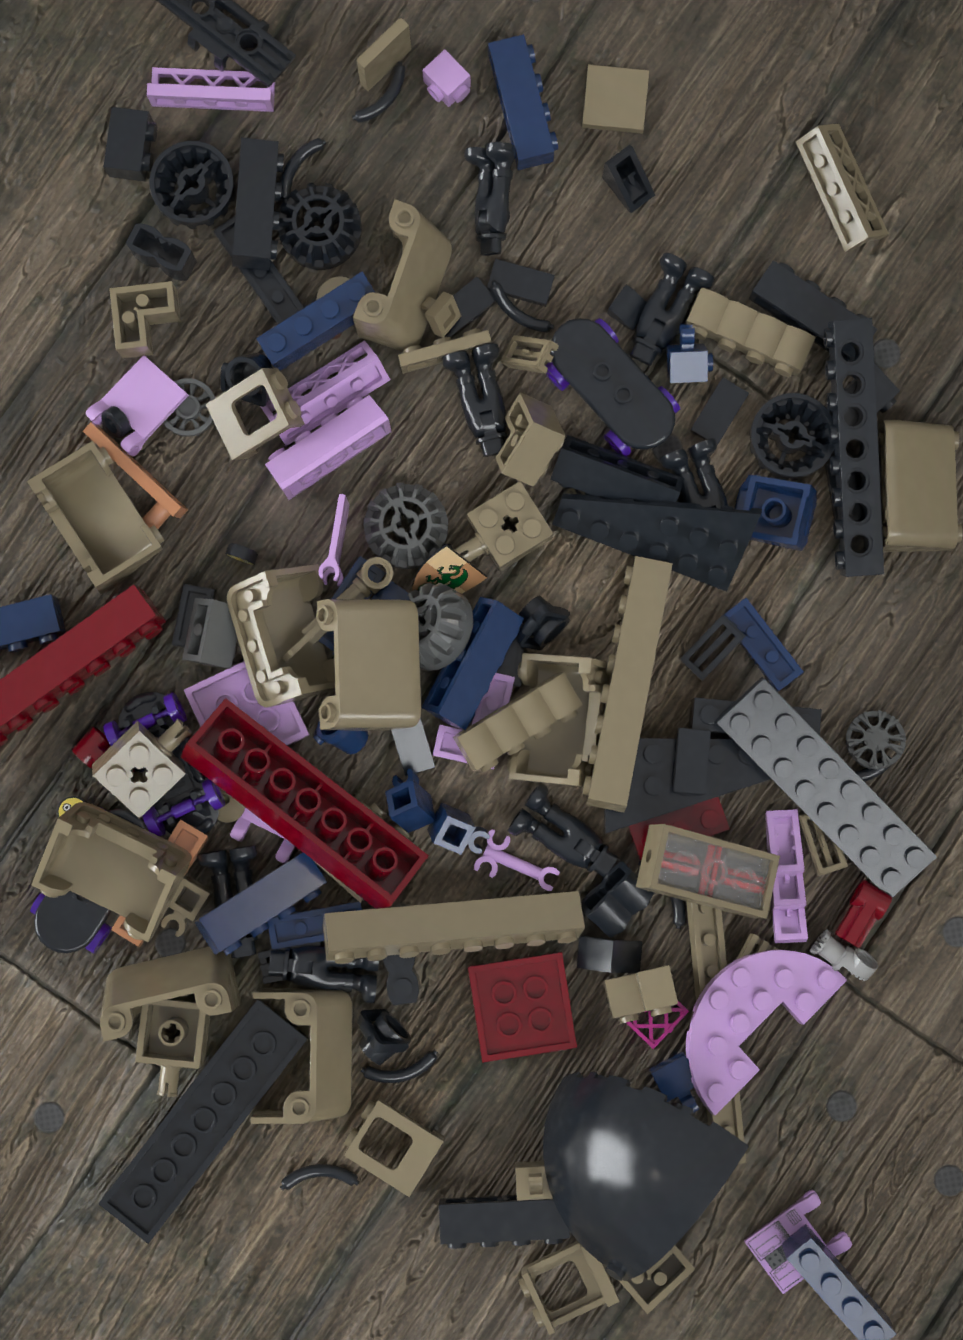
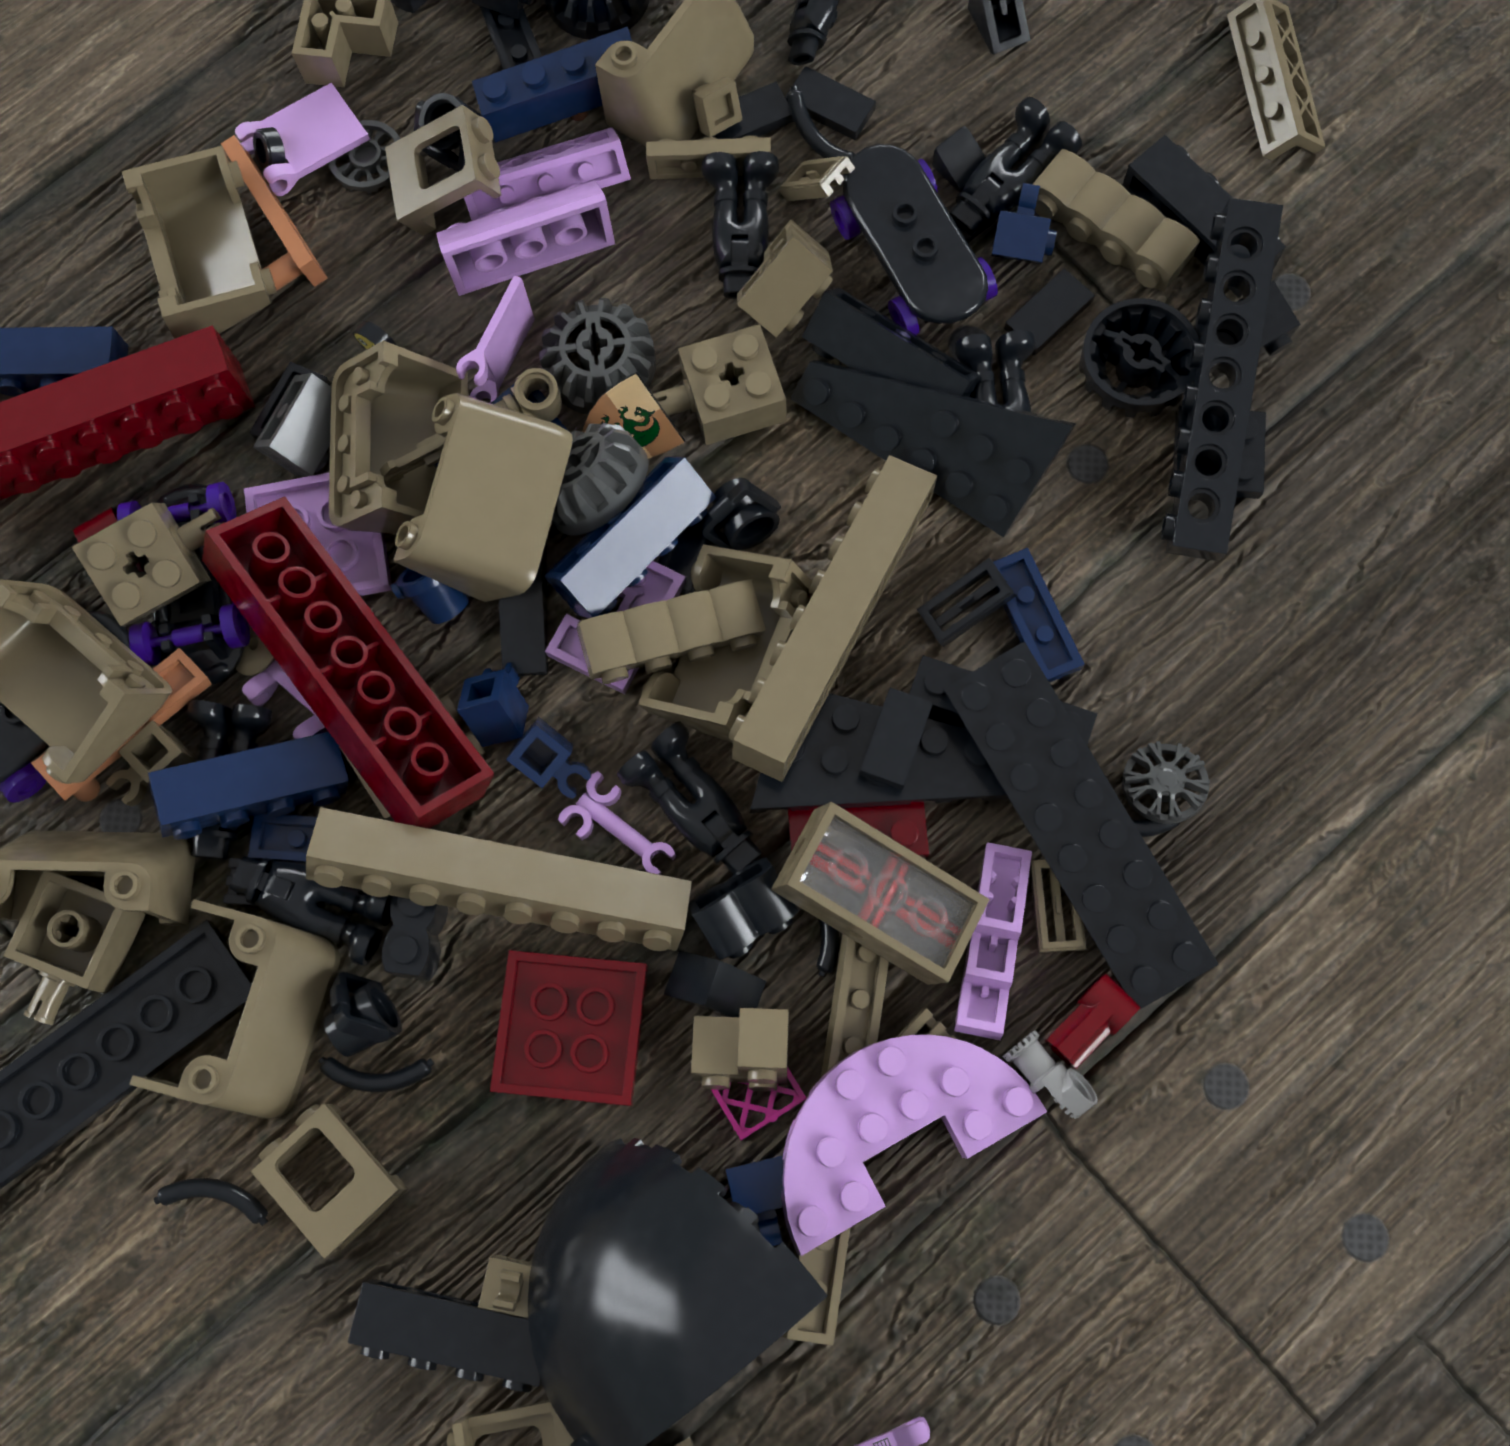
camera: 20 degrees right, 10 degrees down
dark blue slope [734,475,817,551] -> none
dark tan windscreen [877,420,963,552] -> none

